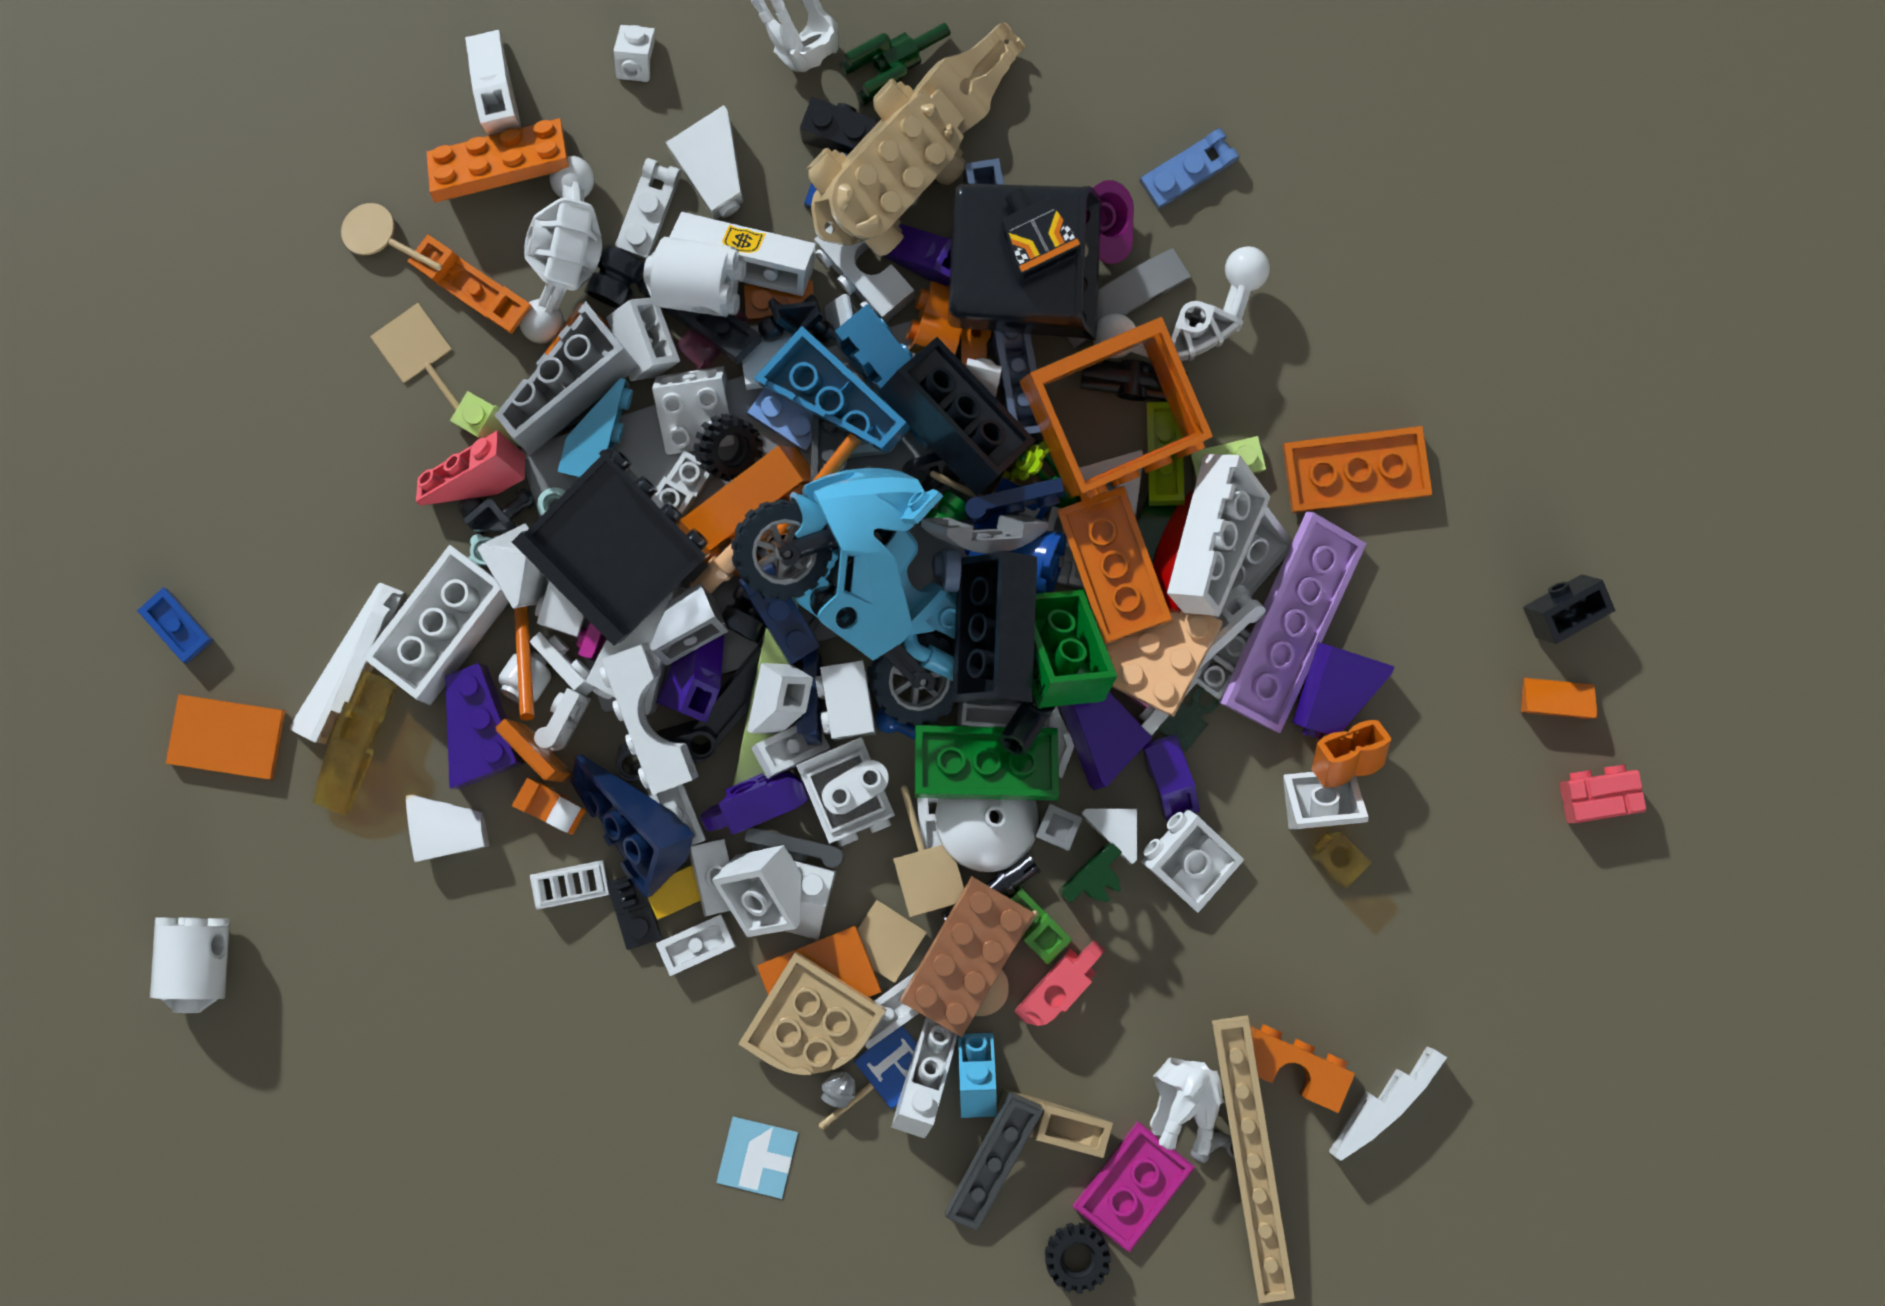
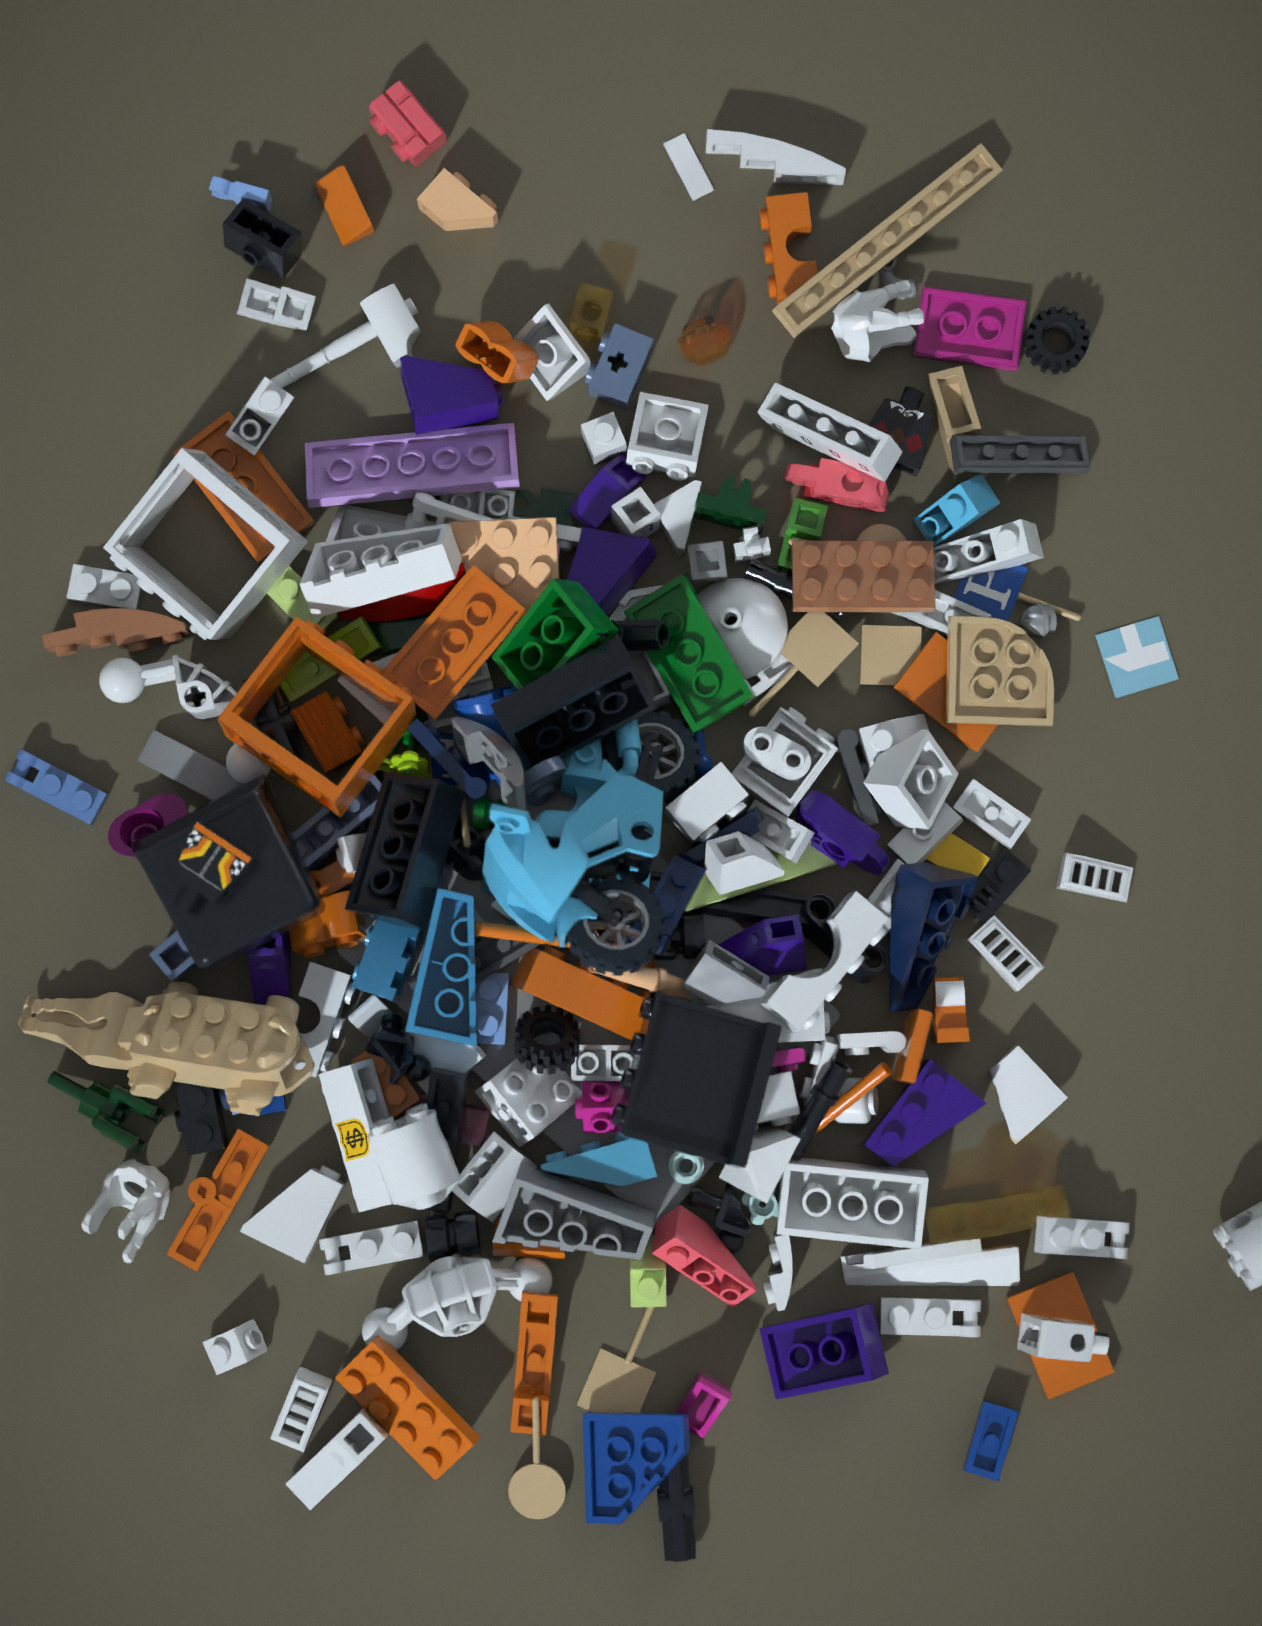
camera: 120 degrees left, 0 degrees up
none -> nougat slope [42,608,192,657]
none -> white plate [67,564,142,610]
none -> white window [103,448,308,641]
none -> orange hinge [167,1128,271,1272]
none -> light blue plate [209,176,273,213]
none -> white slope [225,377,294,455]
none -> white slope [236,278,316,331]
none -> white slope [270,1367,332,1452]
none -> white piece [271,283,421,388]
none -> orange brick [290,691,366,776]
none -> light nougat slope [417,168,499,231]
none -> dark pink brick [575,1081,624,1133]
none -> white brick [581,412,627,465]
none -> blue plate [583,1412,690,1524]
none -> sand blue brick [584,323,654,410]
none -> white brick [611,487,661,538]
none -> black piece [657,1453,696,1562]
none -> white sticker [663,133,714,201]
none -> dark pink slope [676,1371,732,1438]
none -> clear orange head [677,315,732,367]
none -> white plate [732,526,771,563]
none -> white brick [757,382,903,482]
none -> dark purple slope [760,1303,889,1400]
none -> white slope [763,1234,792,1311]
none -> black pin [790,1059,852,1161]
none -> black torso [869,386,931,477]
none -> white plate [879,1297,981,1337]
none -> white torso [1017,1313,1109,1362]
none -> white plate [1034,1216,1130,1259]
none -> white slope [1056,852,1133,903]

